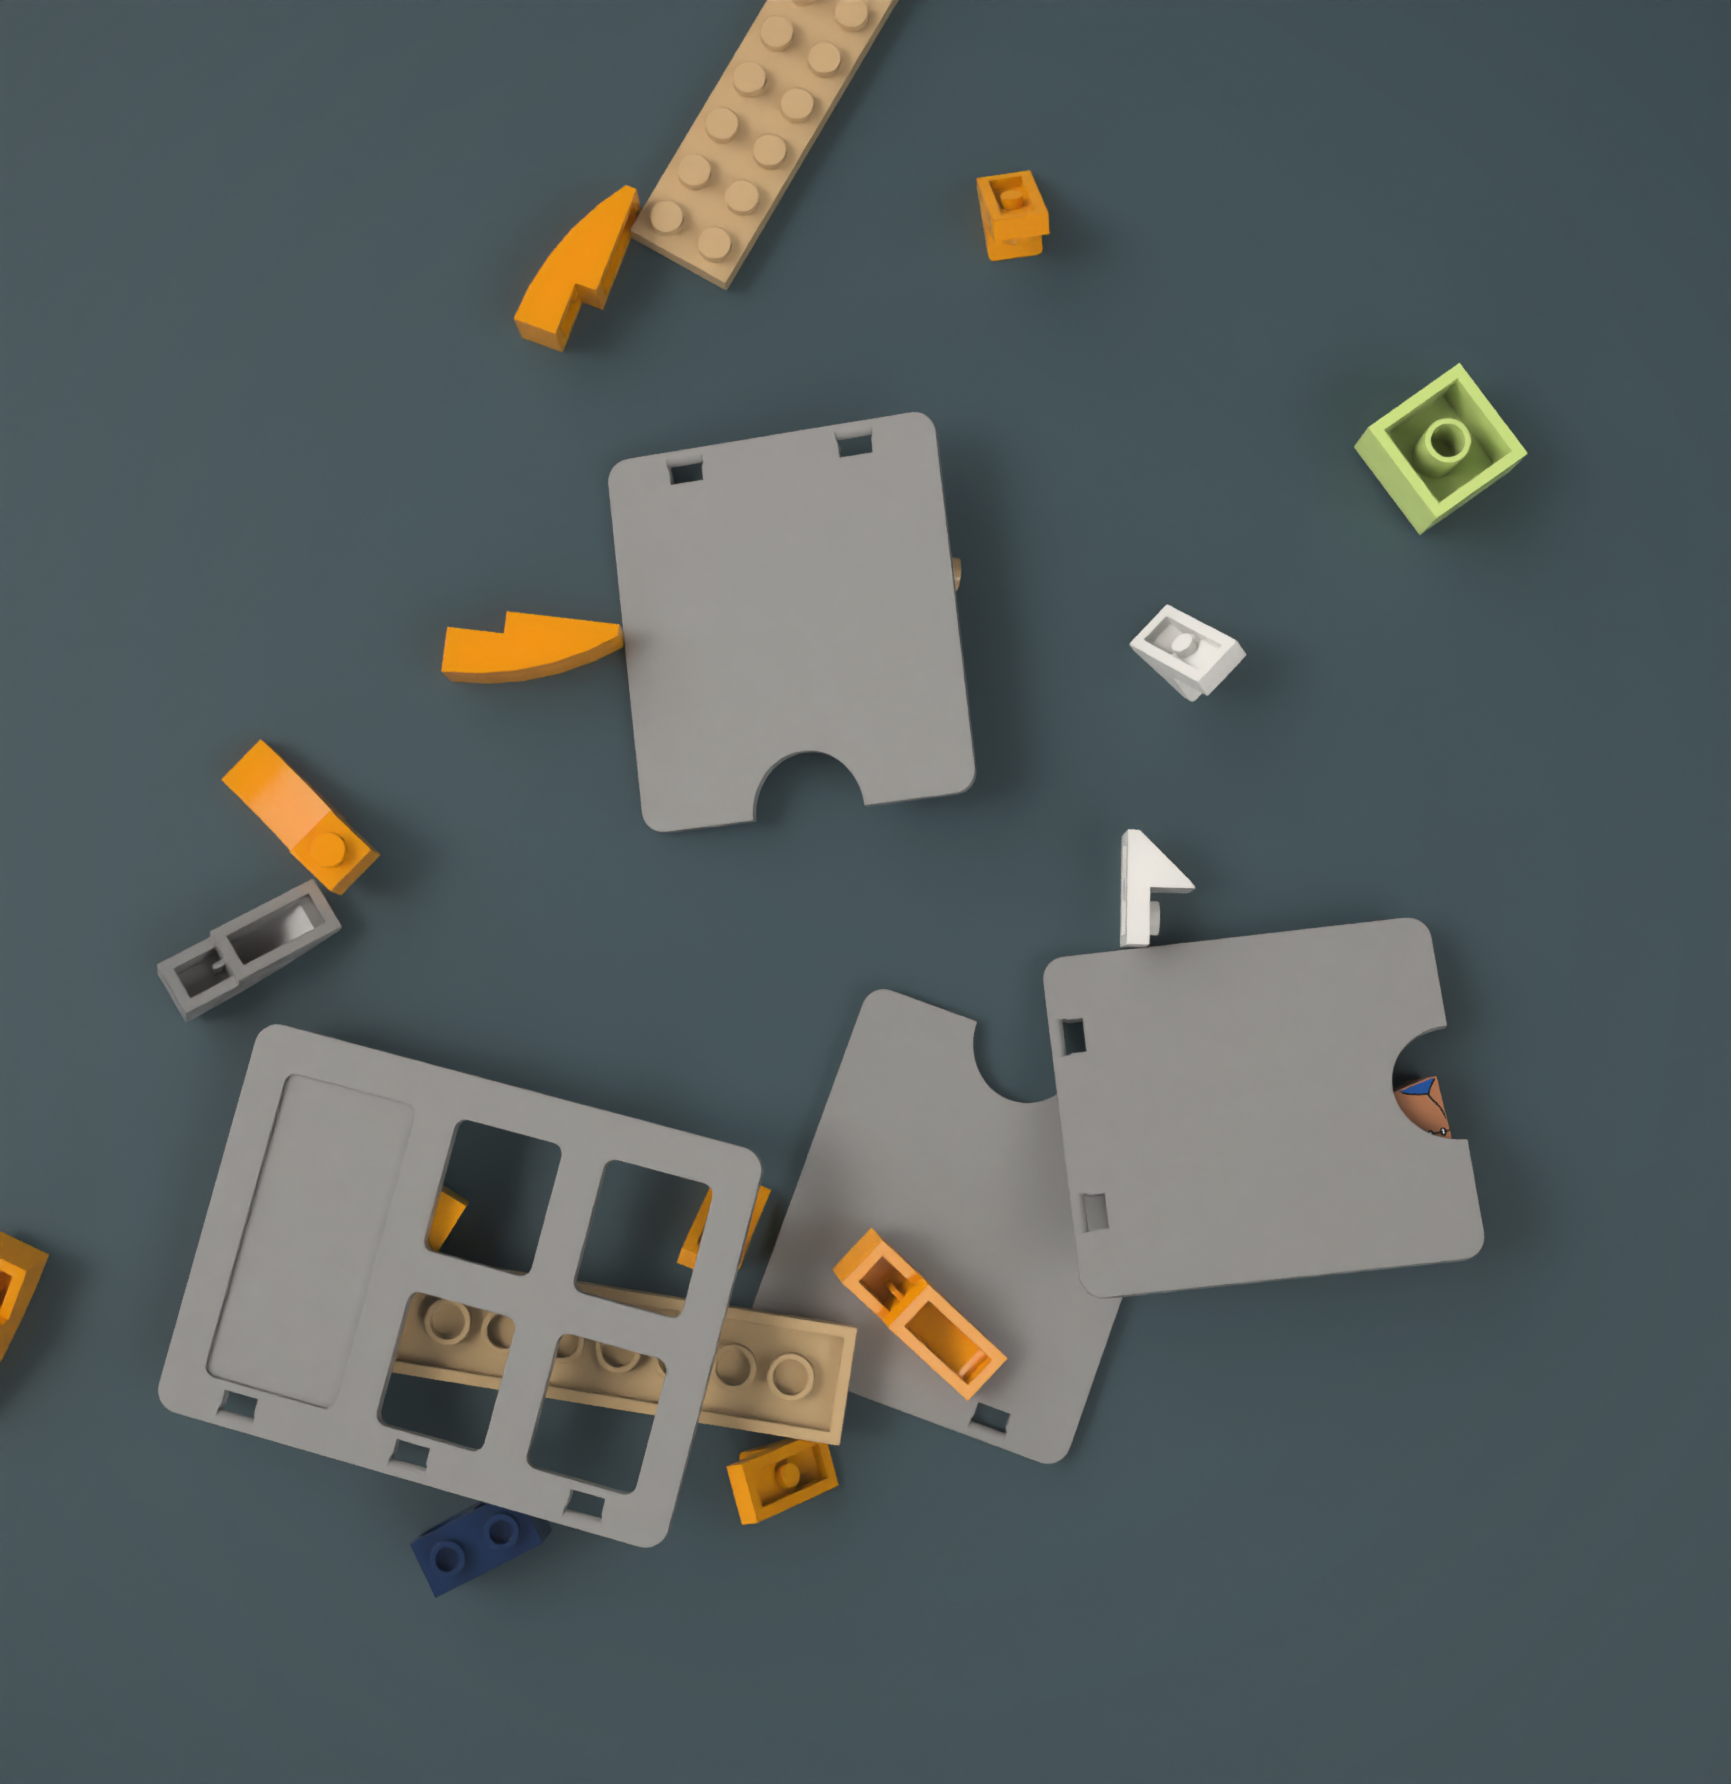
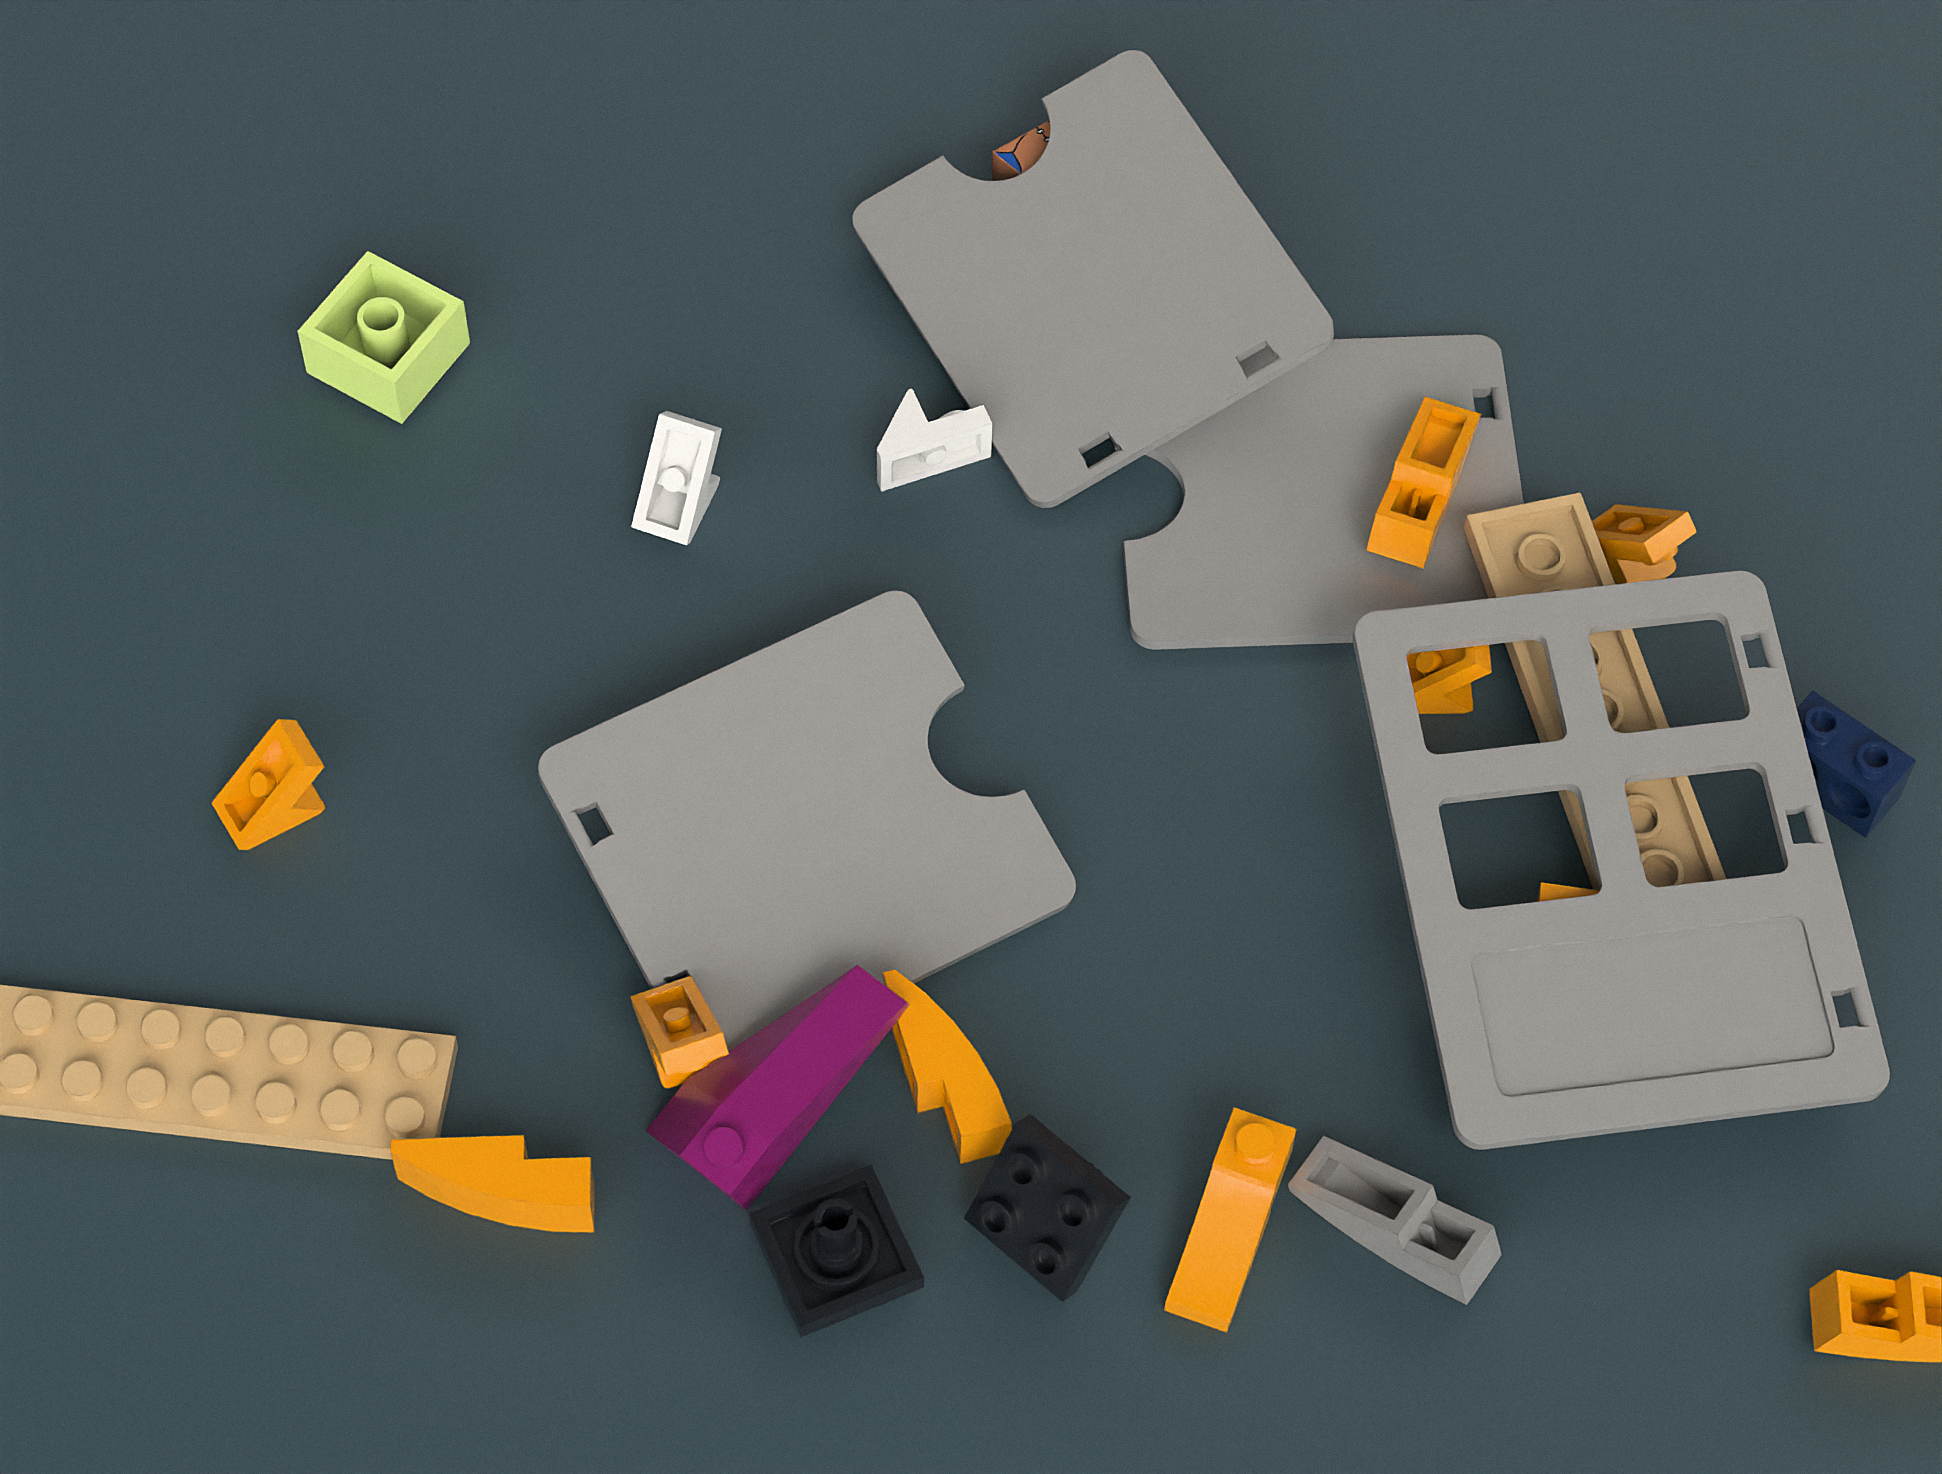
camera: 115 degrees left, 25 degrees down
none -> light orange slope [630,976,729,1088]
none -> magenta wedge [646,965,909,1211]
none -> black plate [749,1165,924,1337]
none -> black plate [964,1114,1131,1302]

